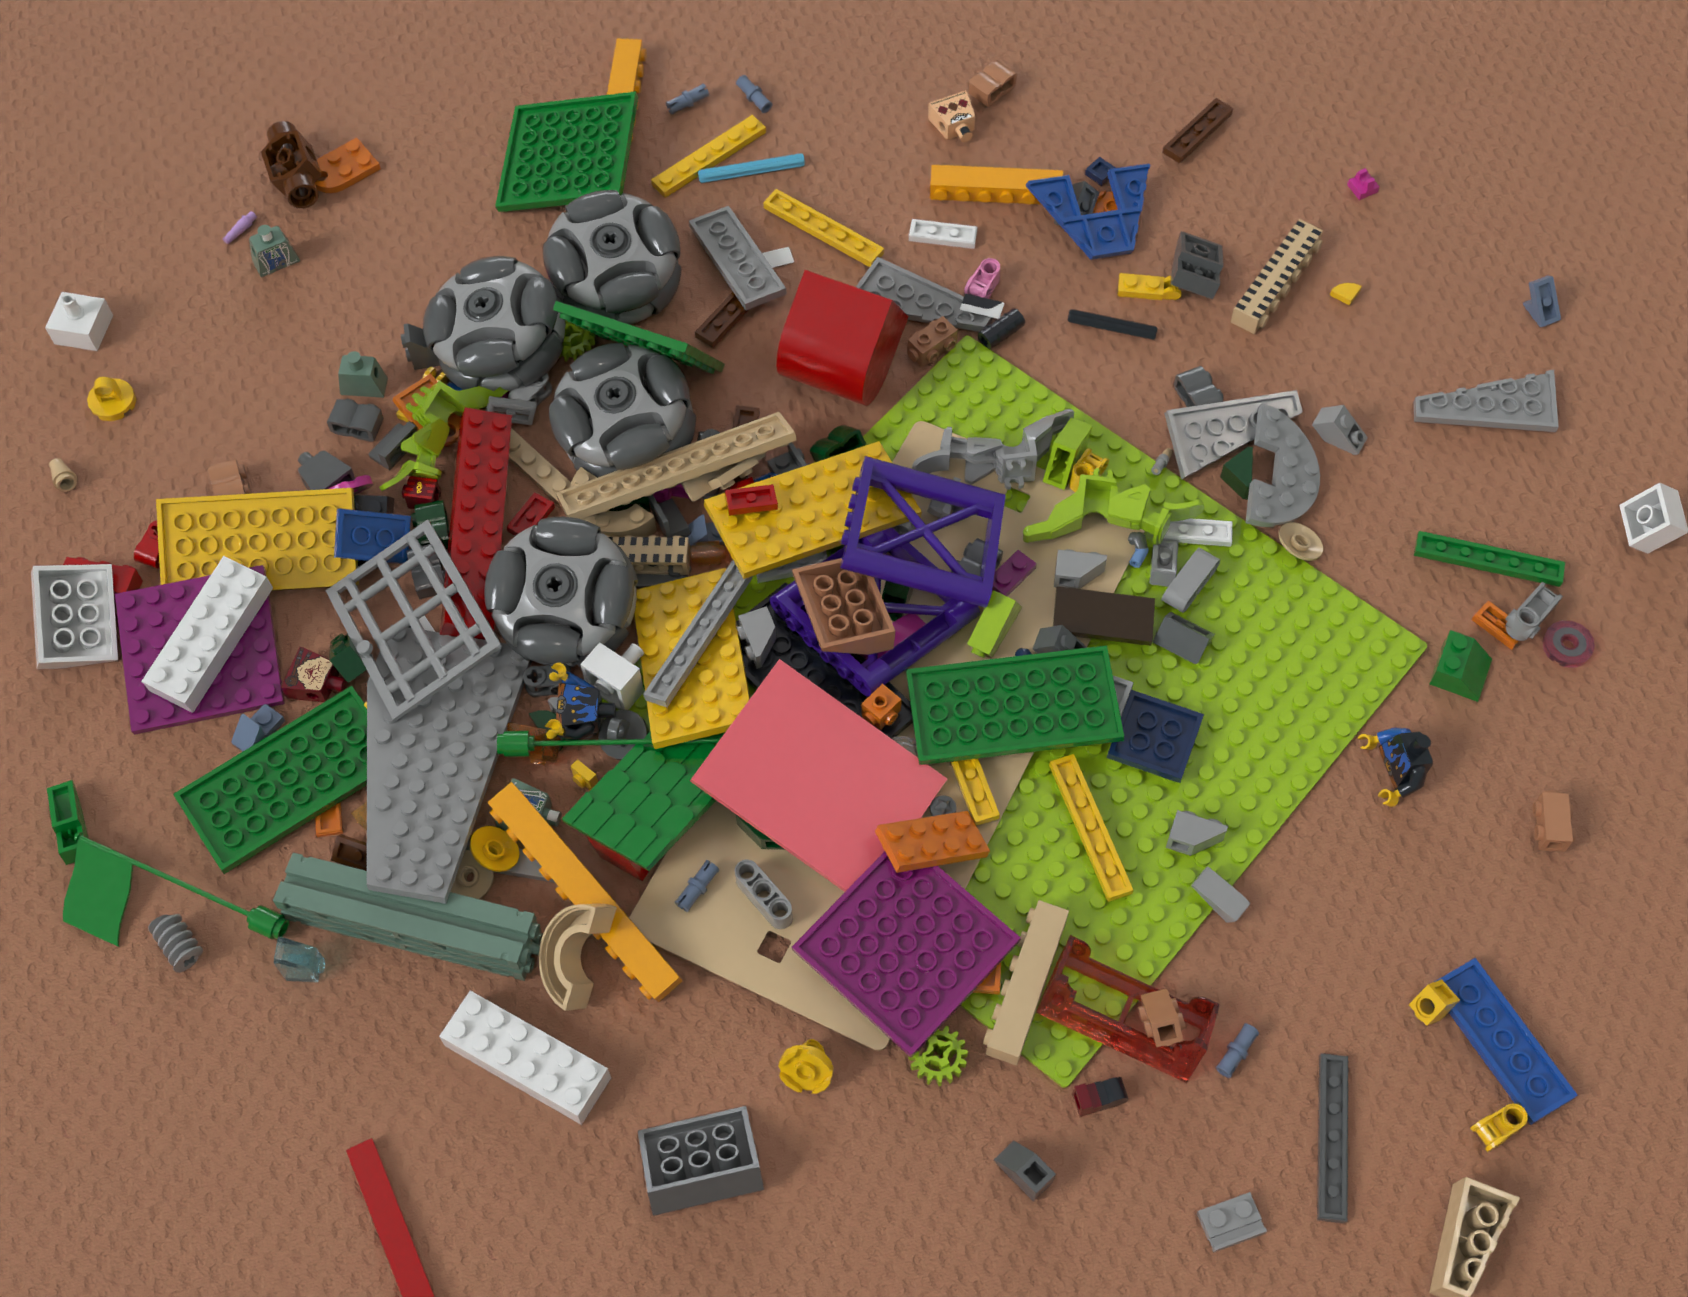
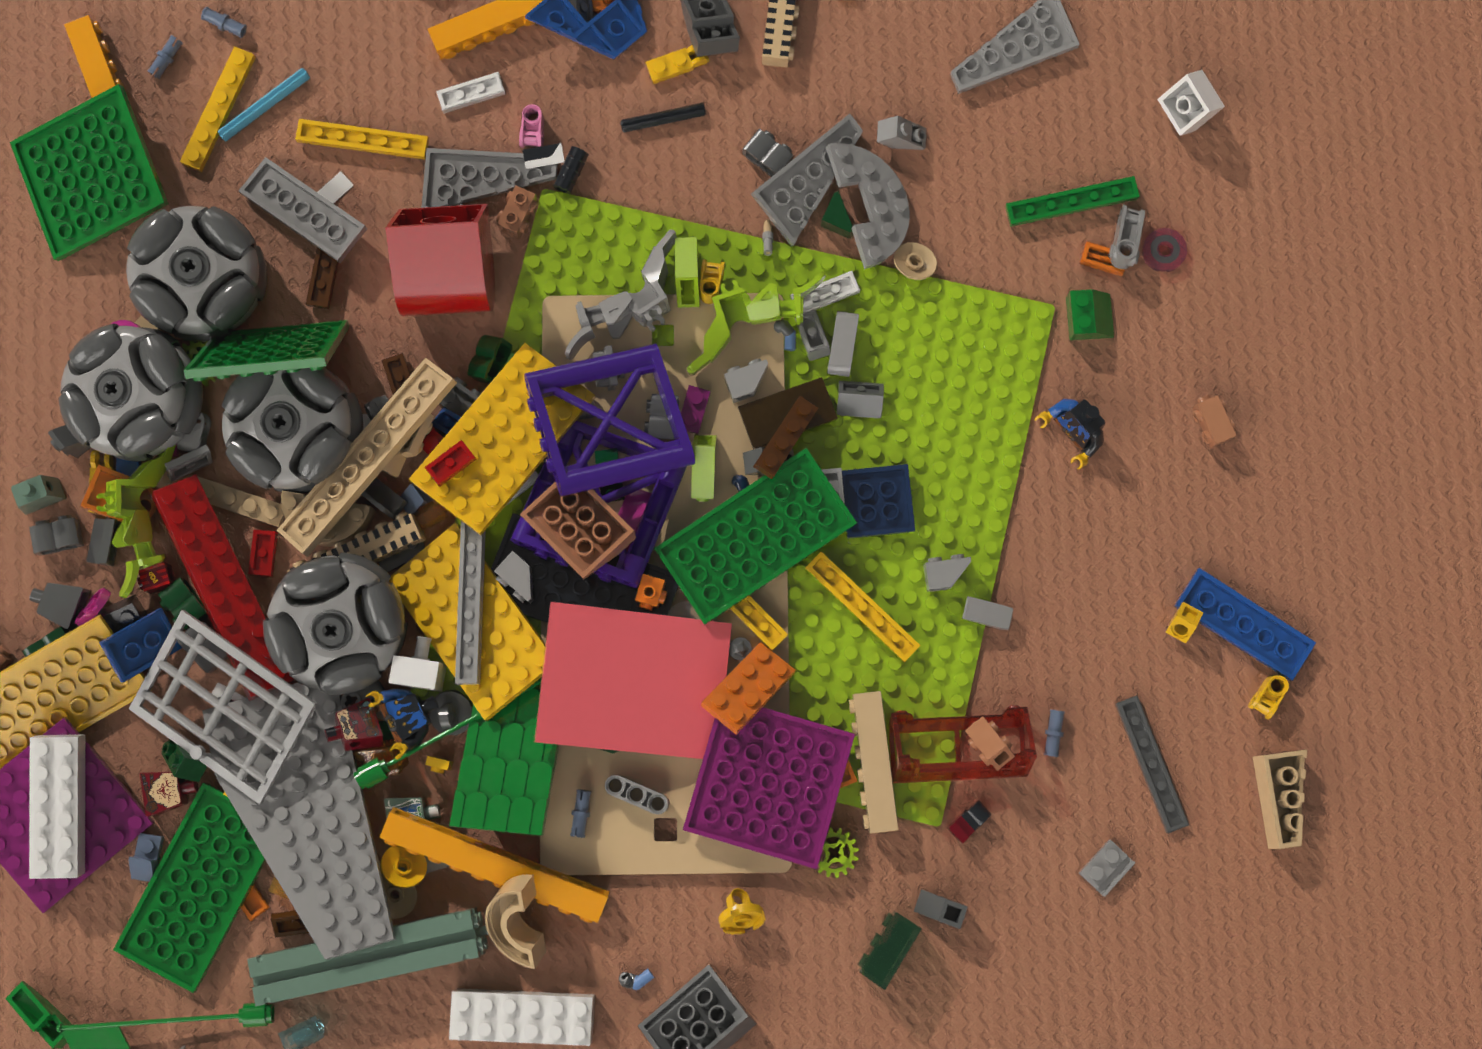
camera: 25 degrees left, 20 degrees up
none -> torso [324,698,383,751]
none -> arm [619,968,655,990]
none -> reddish brown plate [753,396,818,479]
none -> clear green slope [857,910,922,990]

